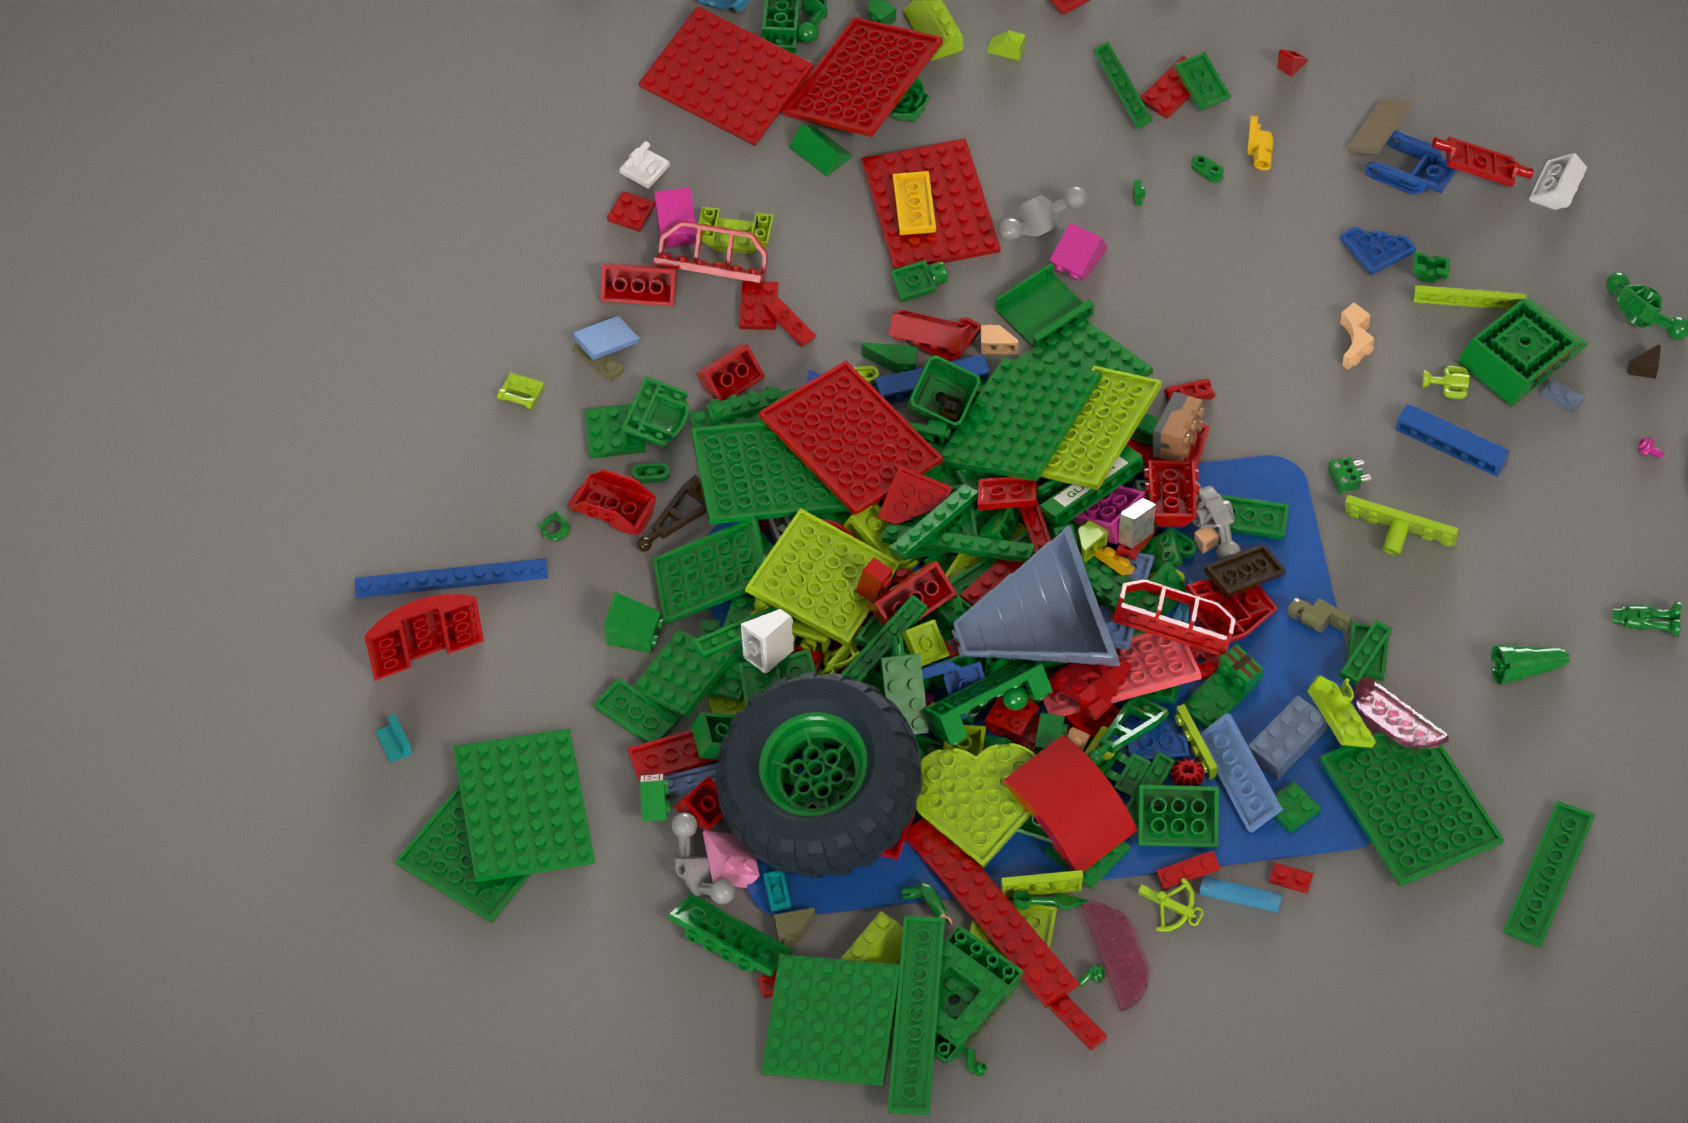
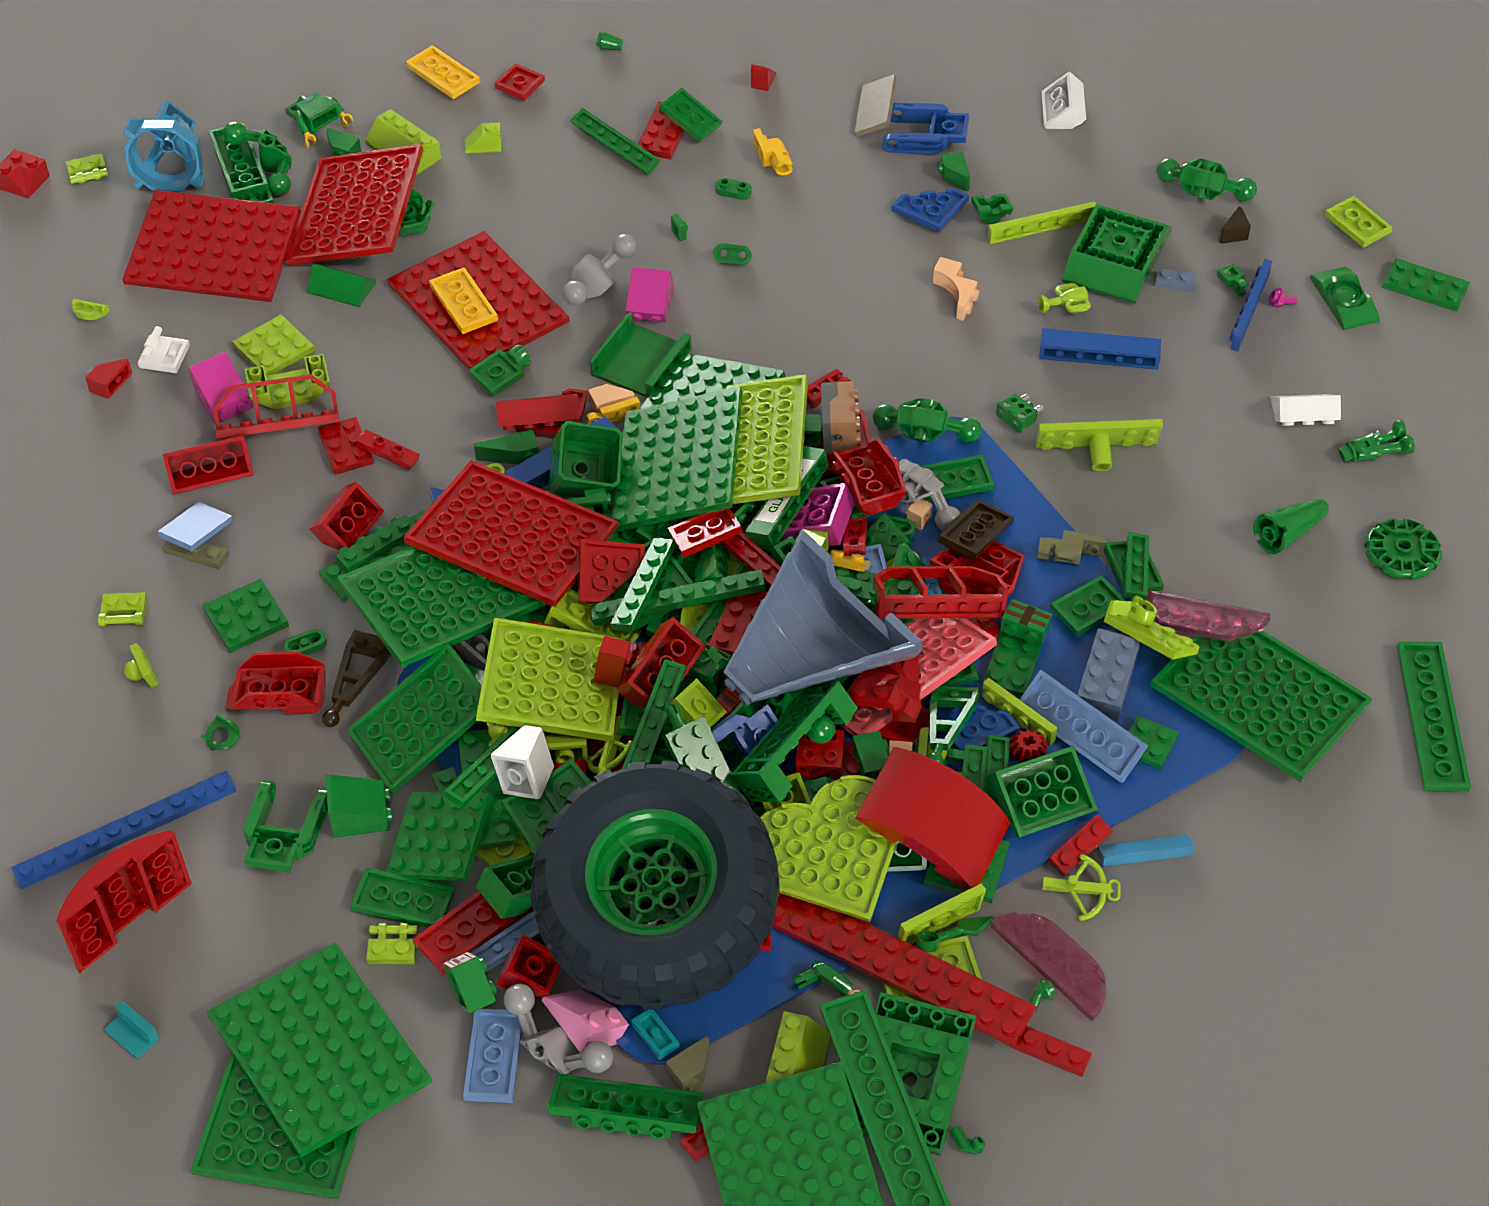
camera: 25 degrees left, 5 degrees down
red plate [607,191,655,232] -> none
green slope [621,375,689,447] -> none
dark brown slope [938,394,962,422] -> none
flat silver piece [1118,498,1156,548] -> none
red plate [1269,862,1314,894] -> none
red plate [1432,136,1534,187] -> none
none -> lime plate [72,299,110,321]
none -> red slope [85,358,132,399]
none -> lime tile [124,643,159,688]
none -> lime plate [232,314,315,376]
none -> green plate [243,780,328,873]
none -> lime plate [366,923,418,964]
none -> medium blue plate [463,1009,522,1103]
none -> yellow plate [586,397,640,424]
none -> green plate [713,243,752,265]
none -> green piece [872,398,982,443]
none -> green slope [938,152,970,191]
none -> green plate [1050,575,1126,637]
none -> green plate [1217,264,1248,296]
none -> blue plate [1229,259,1272,351]
none -> white slope [1270,394,1341,426]
none -> green plate [1364,518,1442,580]

